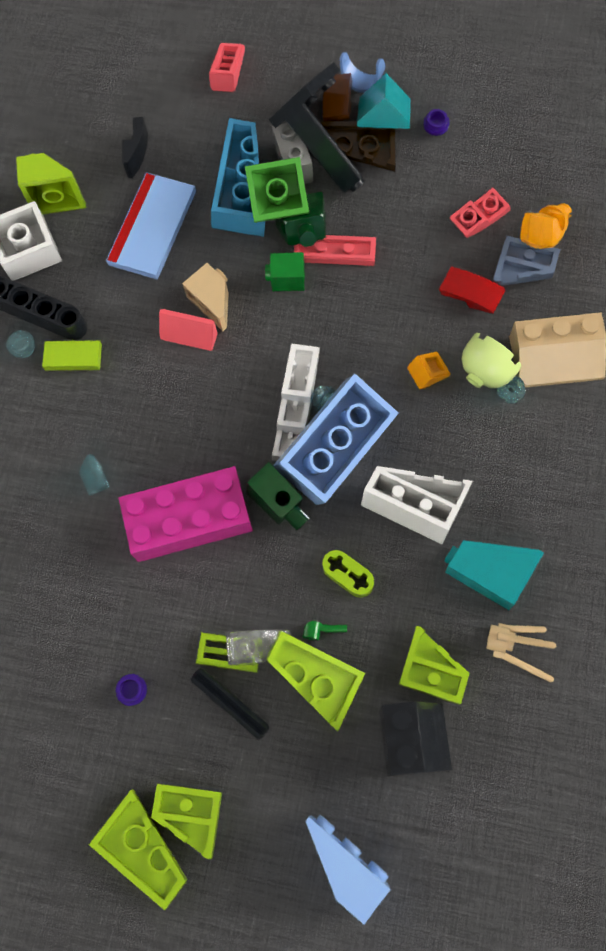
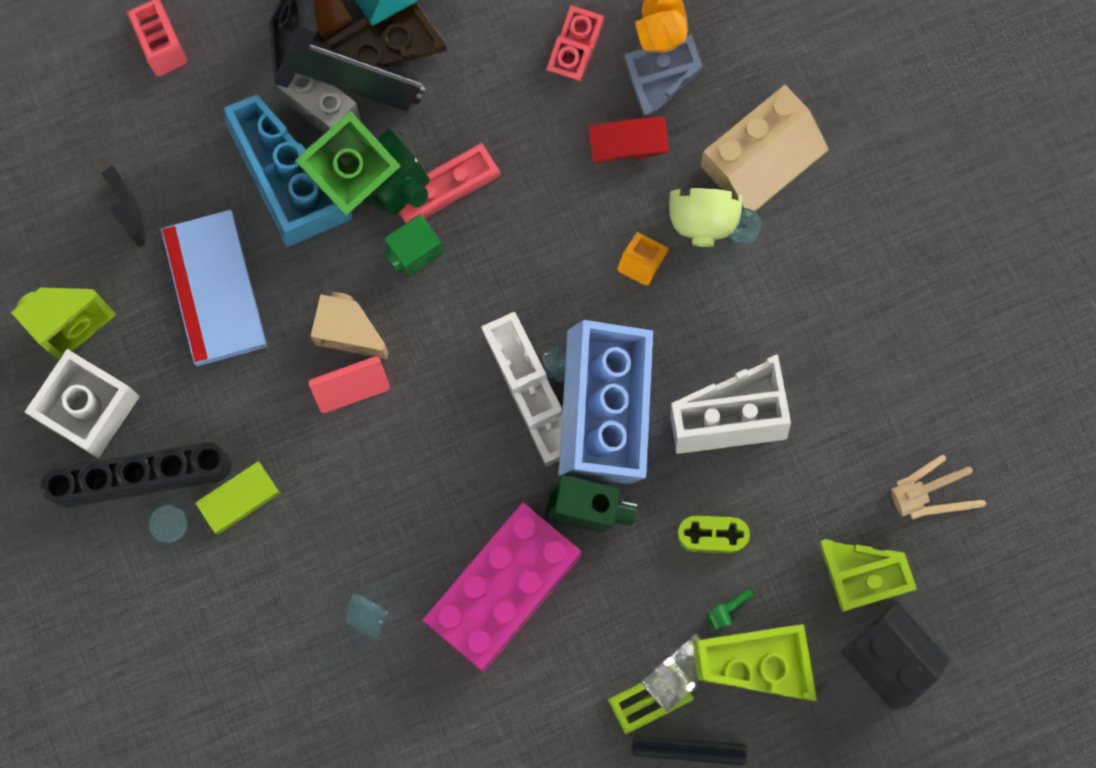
camera: 40 degrees left, 5 degrees up
teal slope [444,540,544,610] -> none

